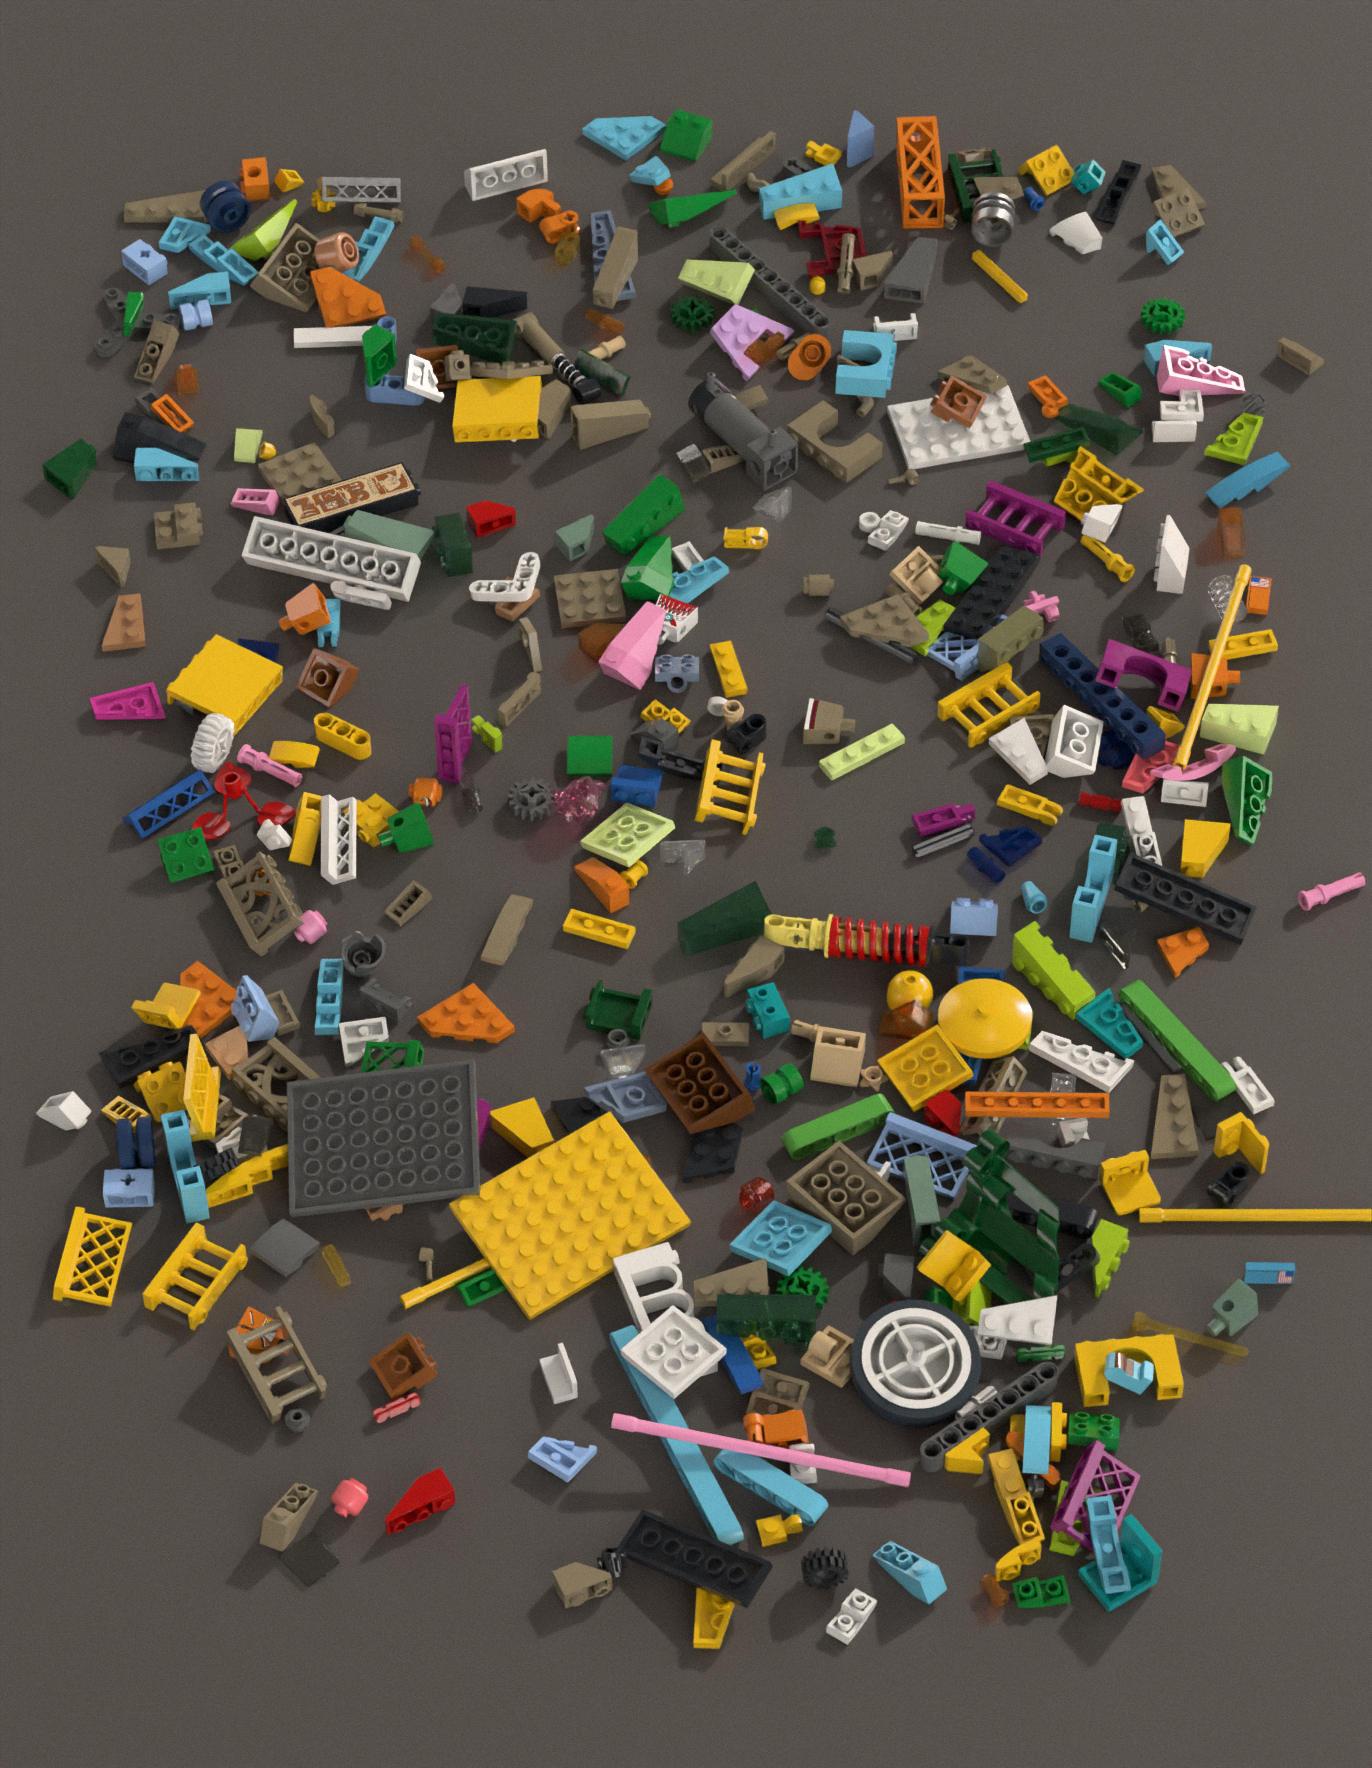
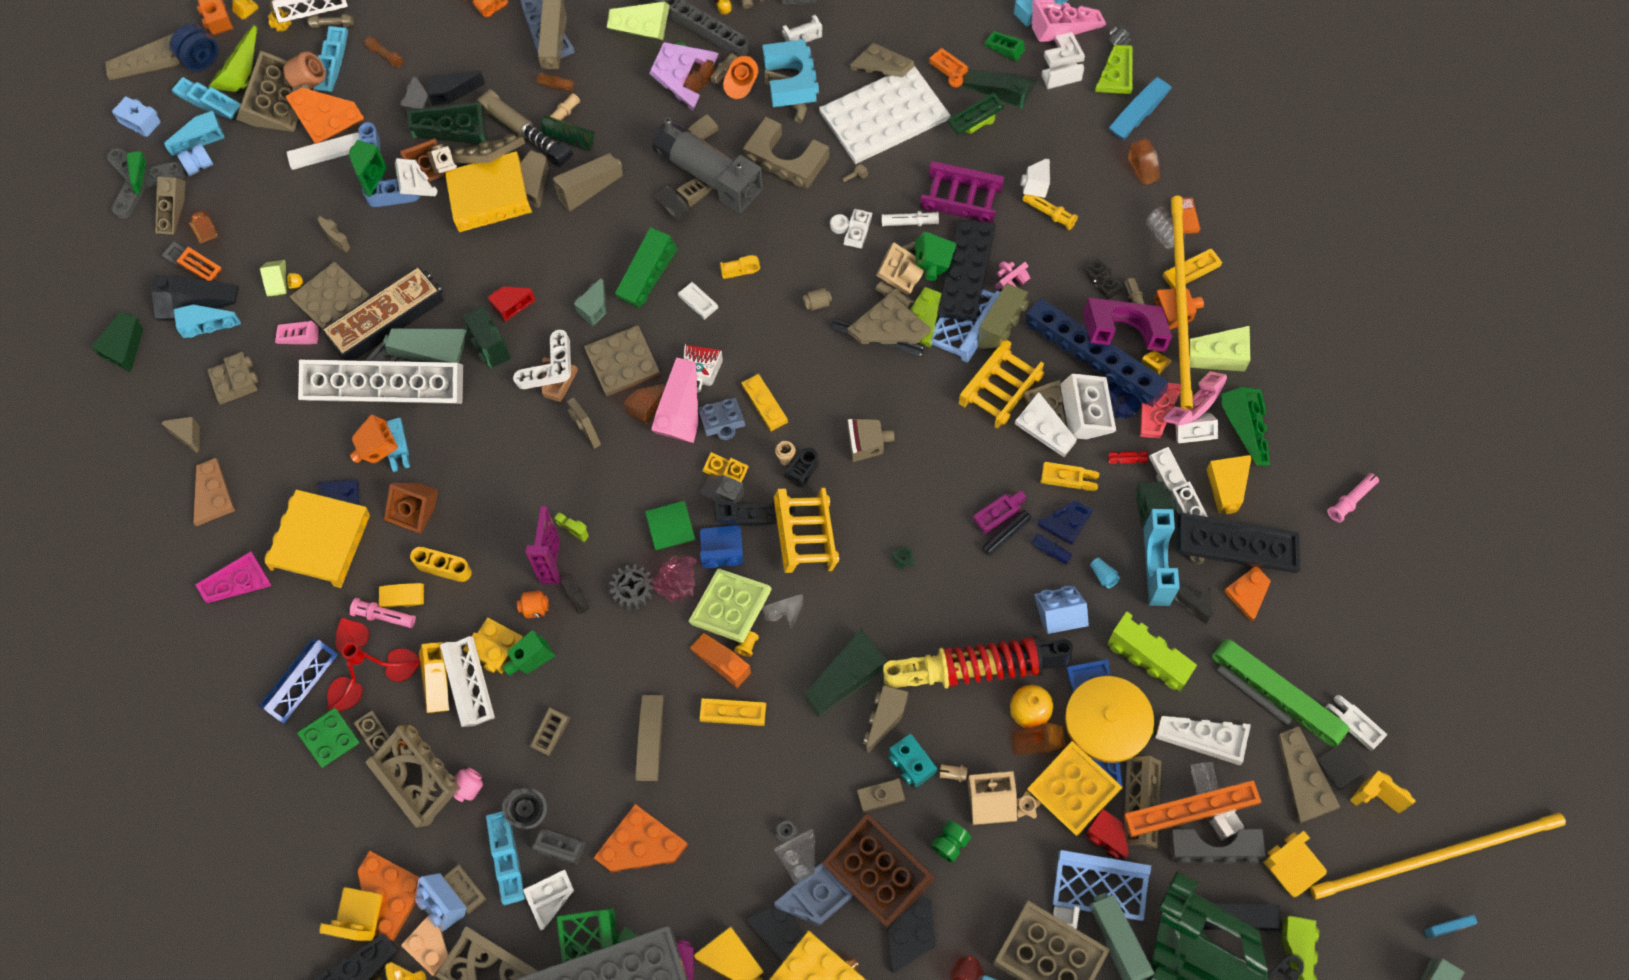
camera: 15 degrees left, 15 degrees up
medium azure wing [159,217,211,253] -> none
white gear [191,713,234,773] -> none
white bracket [257,819,293,850] -> none
white hinge [330,580,392,610] -> none
dark tan plate [498,672,541,728] -> none
clear yellow beam [555,232,580,265] -> none
dark green panel [583,980,653,1040] -> none
green wedge [621,536,674,600] -> none
medium azure wing [669,556,730,603] -> none
dark green gear [670,295,715,333] -> none
white tile [707,696,728,716] -> none
blue pin [744,1062,761,1091] -> none
clear slope [753,486,792,523] -> none
bright green beam [781,1094,895,1160] -> none
yellowish green plate [819,724,905,781] -> none
dark orange plate [930,375,987,429] -> none
yellow wedge [1054,446,1144,521] -> none
teal wing [1076,988,1143,1060] -> none
white slope [1154,515,1189,594] -> none
black piece [1207,1162,1250,1208] -> none

